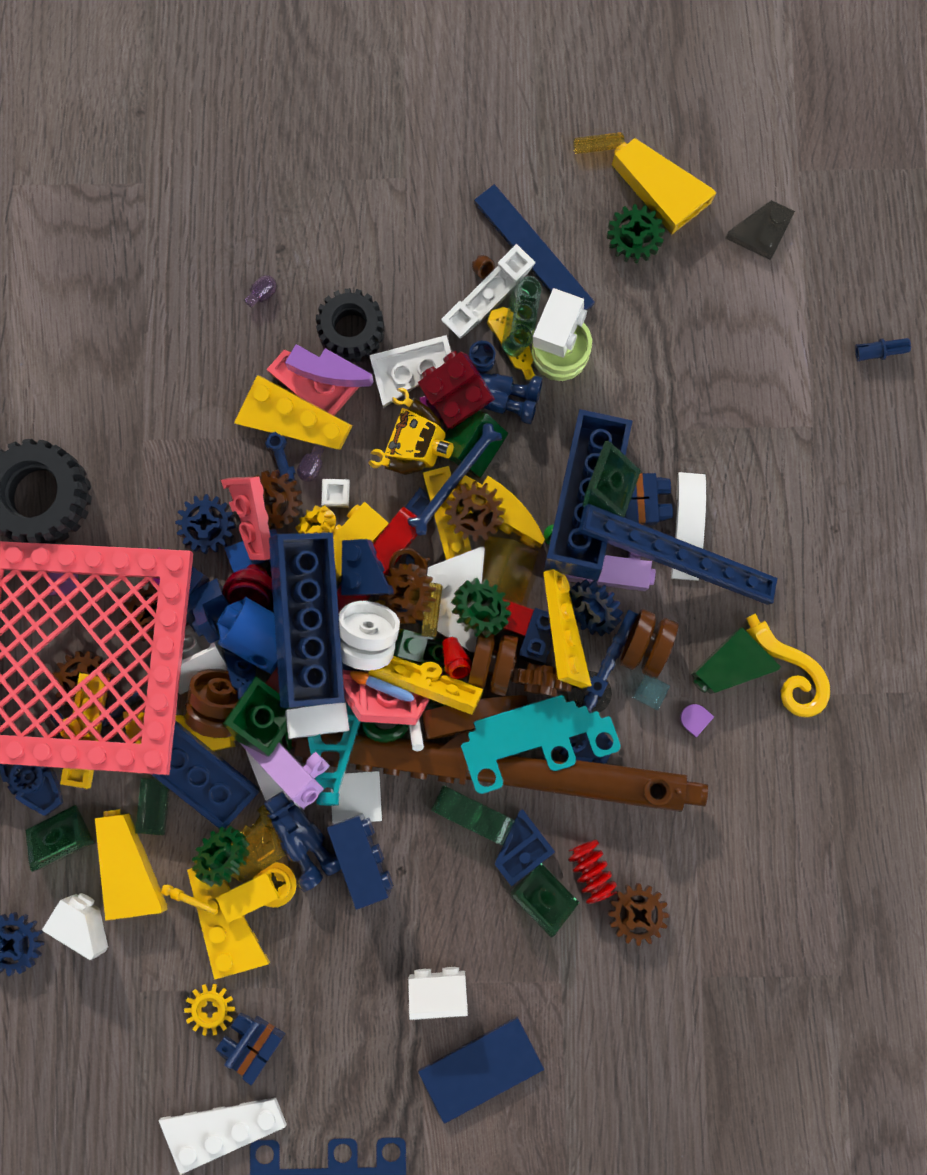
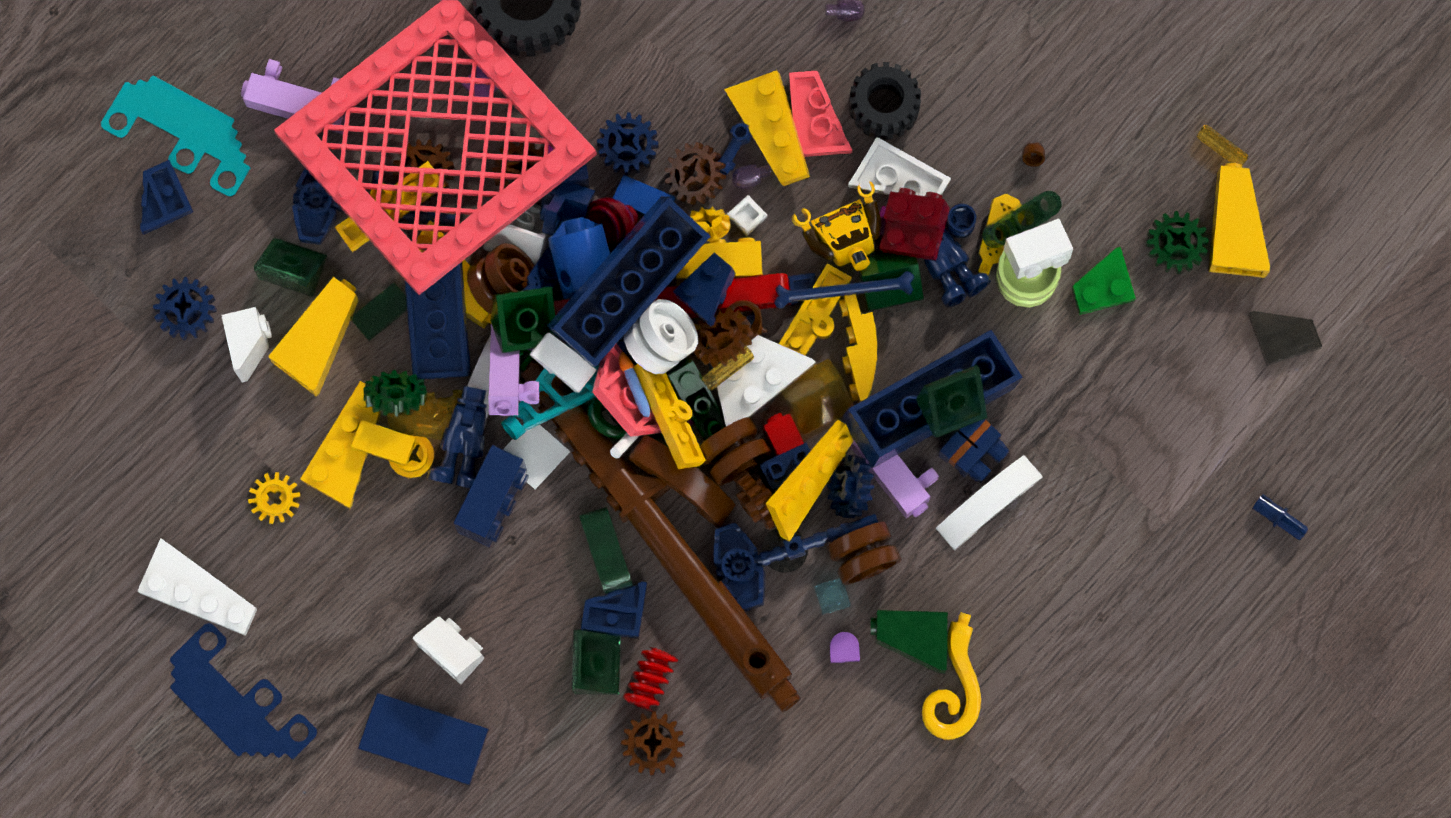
camera: 50 degrees right, 5 degrees down
yellow piece [161,884,218,915] -> none
dark blue hips [216,1012,285,1086] -> none
coral wing [221,477,270,560] -> none
medium lavender slope [285,344,374,387] -> none
white slope [441,244,535,339] -> none
red cone [442,637,472,679] -> none
reddish brown gear [445,481,506,542] -> none
dark green gear [451,578,511,638] -> none
teal piece [461,695,621,794] -> none
dark blue tile [474,184,595,310] -> none
dark blue tile [579,504,777,605] -> none
none -> green wing [1072,247,1136,315]

